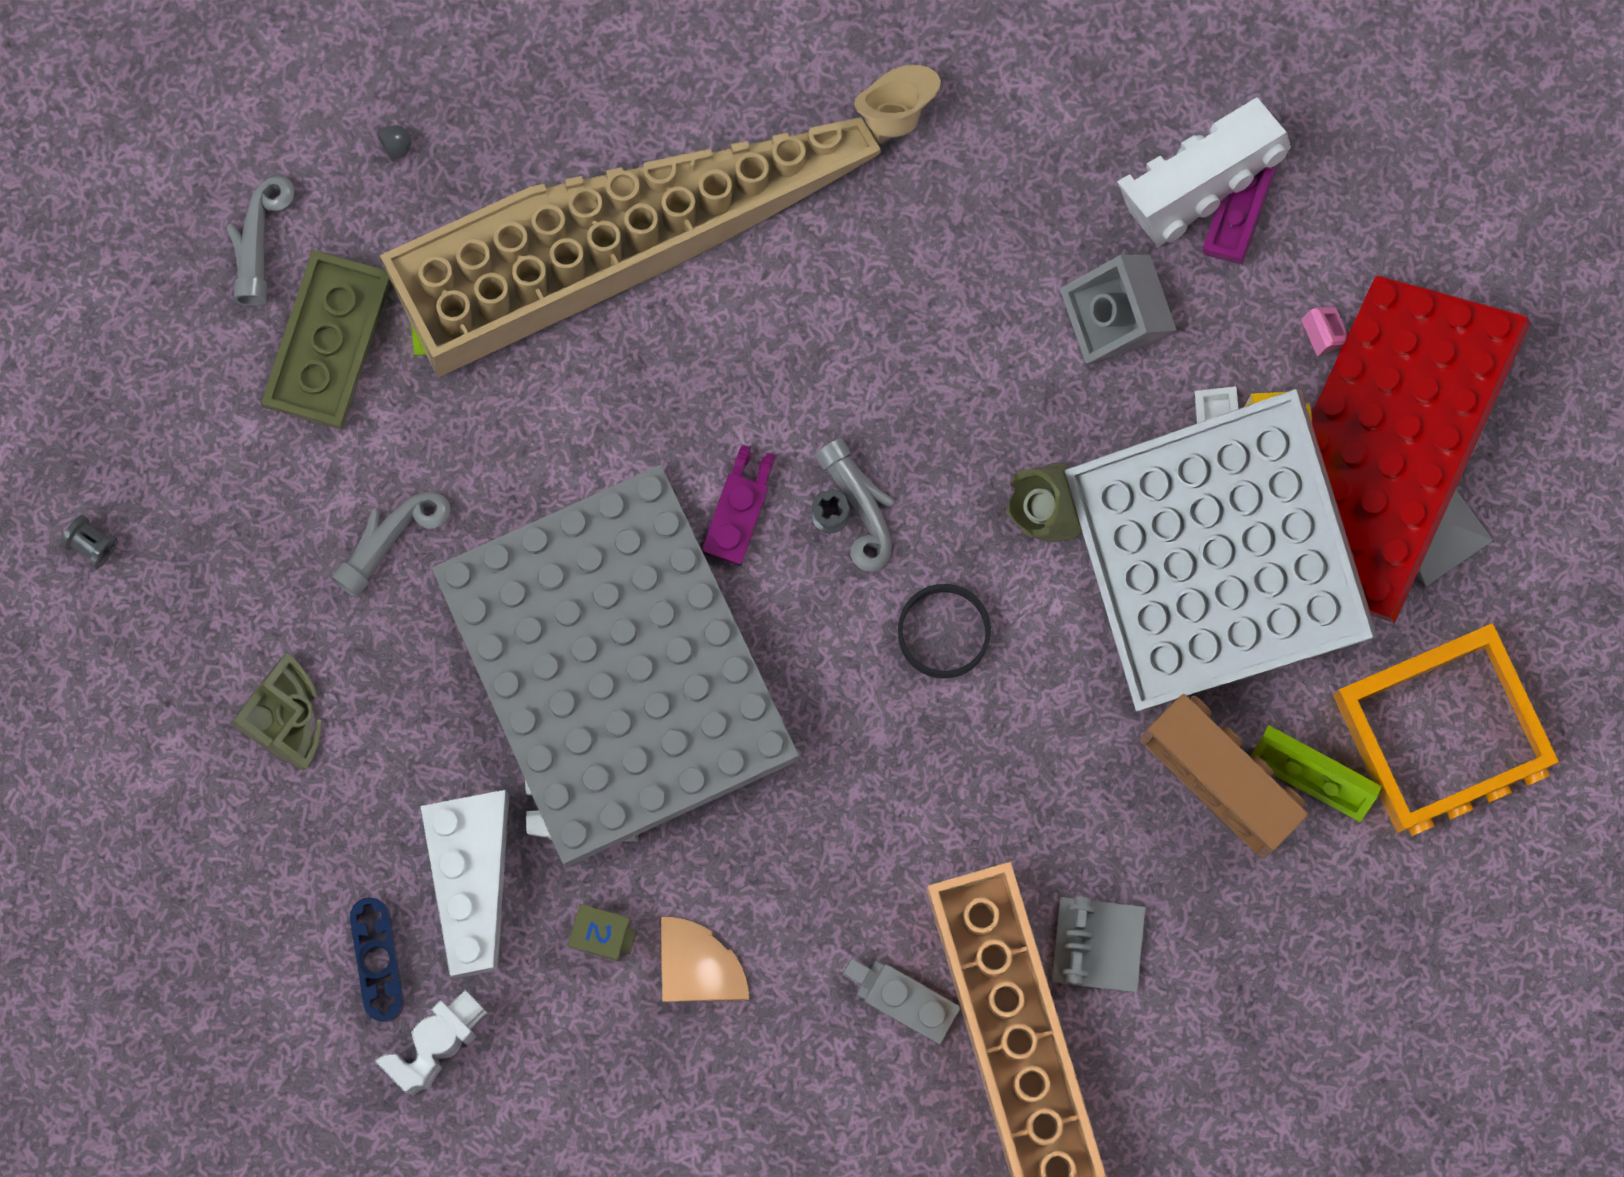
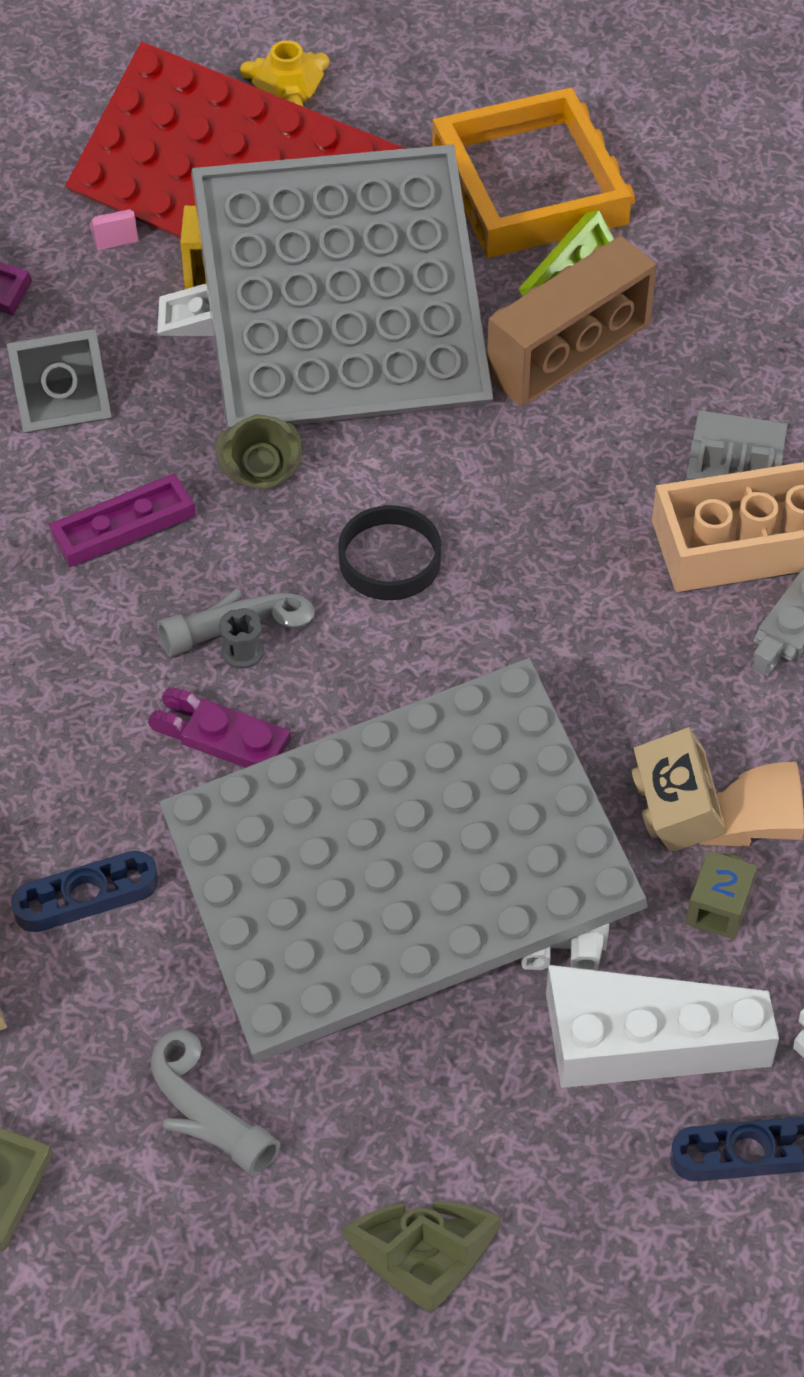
camera: 85 degrees left, 25 degrees down
none -> dark blue beam [11,851,158,932]
none -> magenta plate [49,473,196,567]
none -> yellow rock [240,40,330,106]
none -> tan brick [632,727,727,851]

